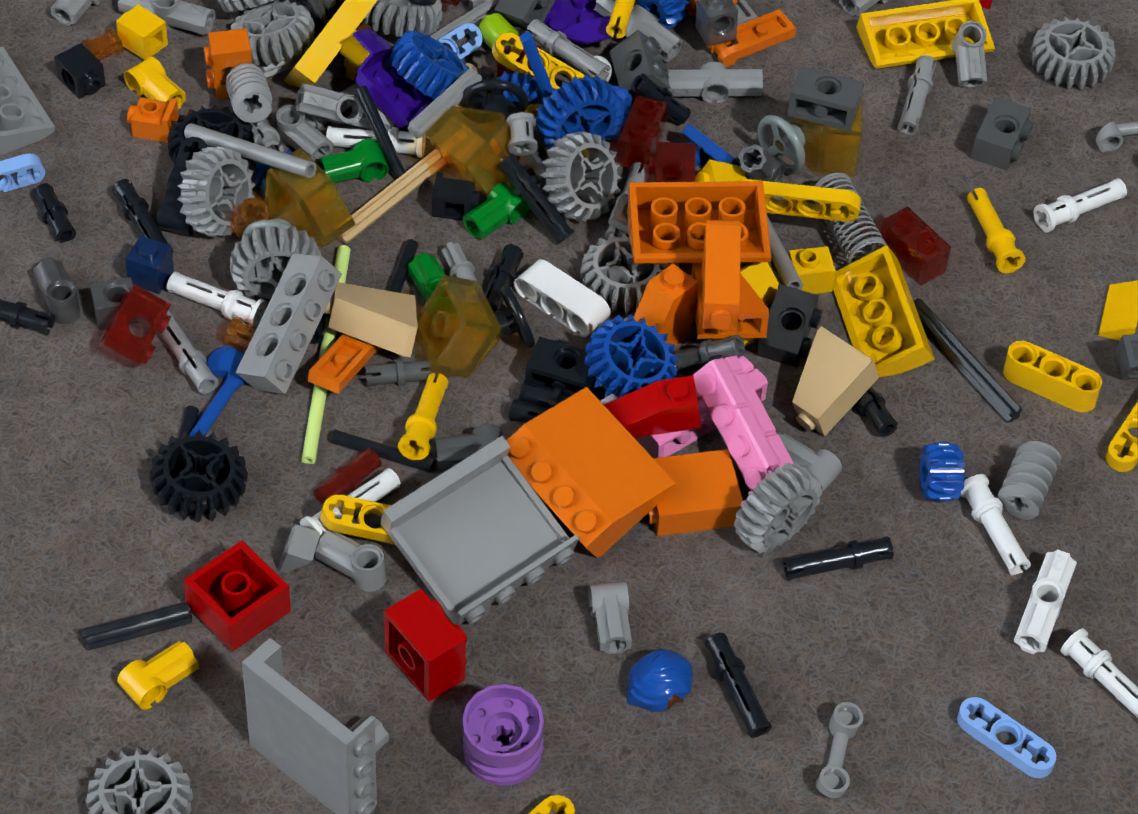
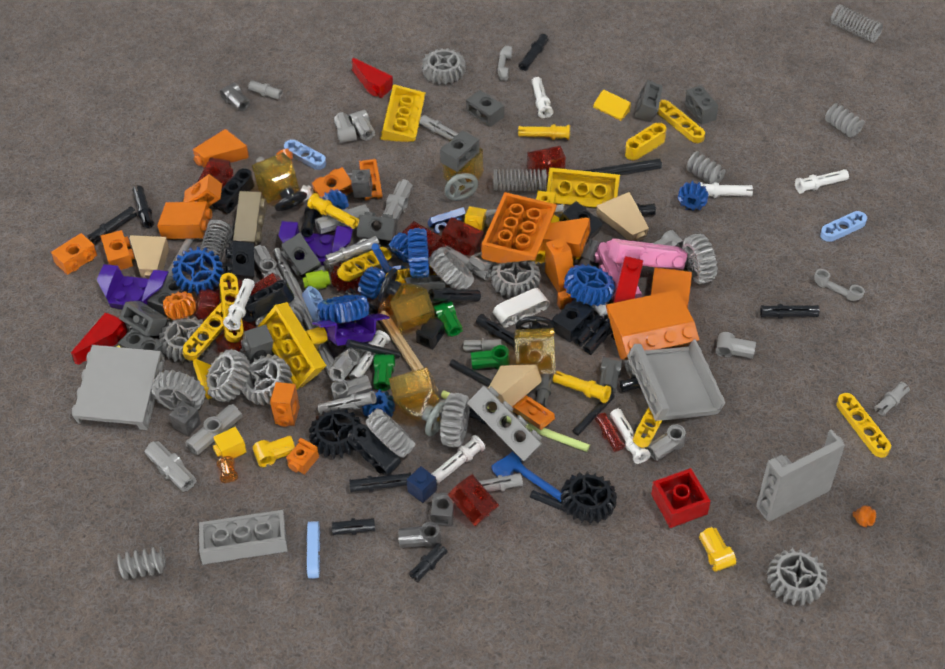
camera: 65 degrees left, 0 degrees up
black brick [54,43,106,99] -> none
black axle [81,602,192,650] -> none
light grey piece [184,123,317,178] -> none
clear orange bush [224,316,257,349] -> none
light grey piece [226,63,272,123] -> none
clear orange bush [232,198,270,238] -> none
light grey slope [278,524,320,573] -> none
red brick [384,589,467,702] -> none
light grey axle [408,68,482,138] -> none
medium lavender wheel [462,684,544,786] -> none
light grey bush [506,112,538,156] -> none
blue hair [626,649,693,712] -> none
black pin [631,73,691,126] -> none
orange slope [702,220,741,330] -> none
flat silver piece [738,144,785,182] -> none
yellow beam [738,179,862,222] -> none
black pin [782,536,894,581] -> none
light grey piece [951,21,987,88] -> none
white piece [1014,550,1077,654] -> none

